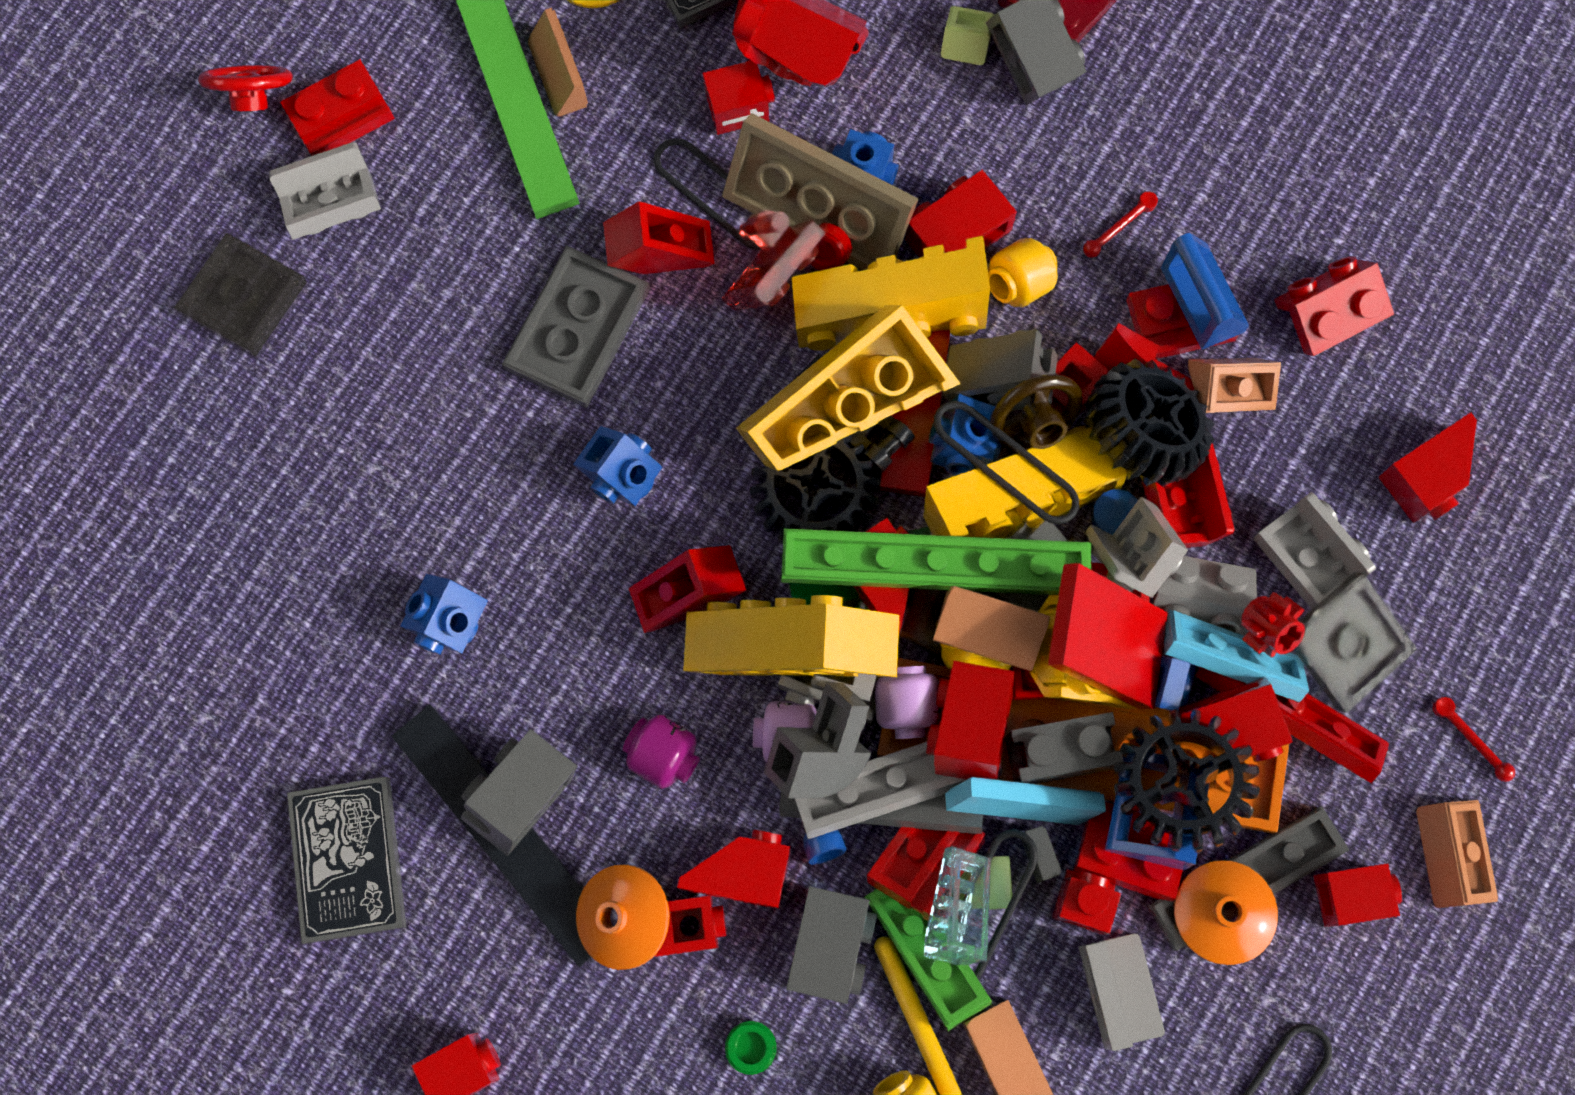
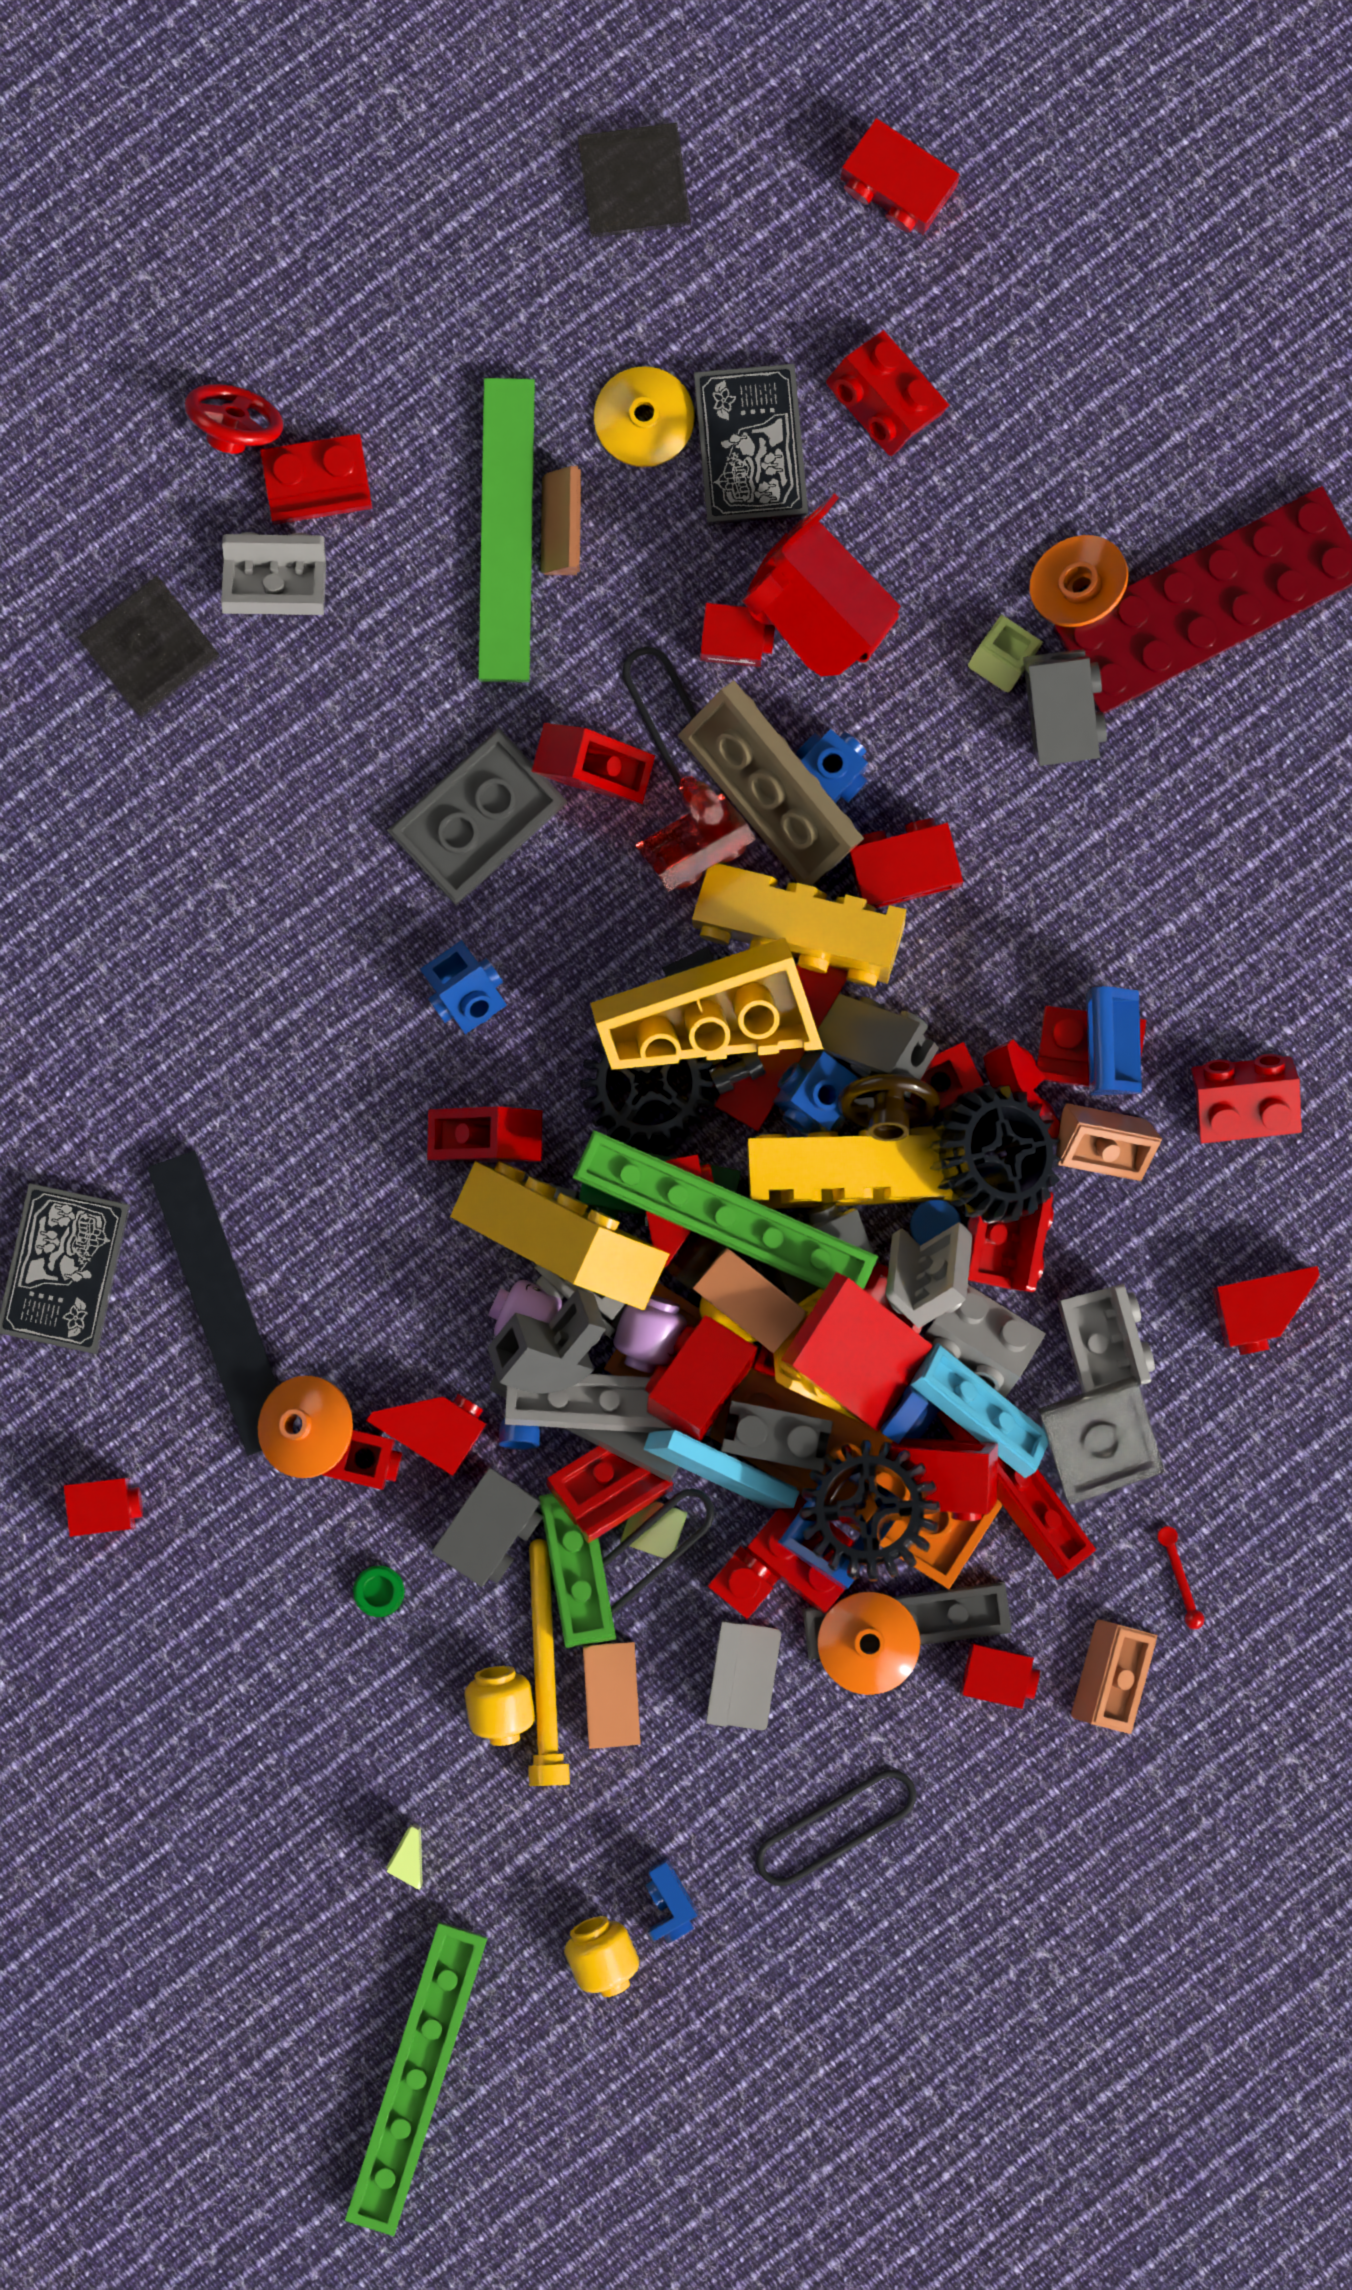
camera: 15 degrees right, 10 degrees up
blue brick [400,574,488,655] -> none
dark grey brick [460,729,578,856] -> none
magenta head [622,715,700,789] -> none
red tile [803,223,852,271] -> none
clear light blue slope [924,846,991,965] -> none
black piece [934,401,1079,524] -> none
yellow head [988,238,1058,308] -> none
dark grey tile [1021,826,1062,883] -> none
red hinge [1083,191,1158,258] -> none
red gear [1241,592,1305,658] -> none

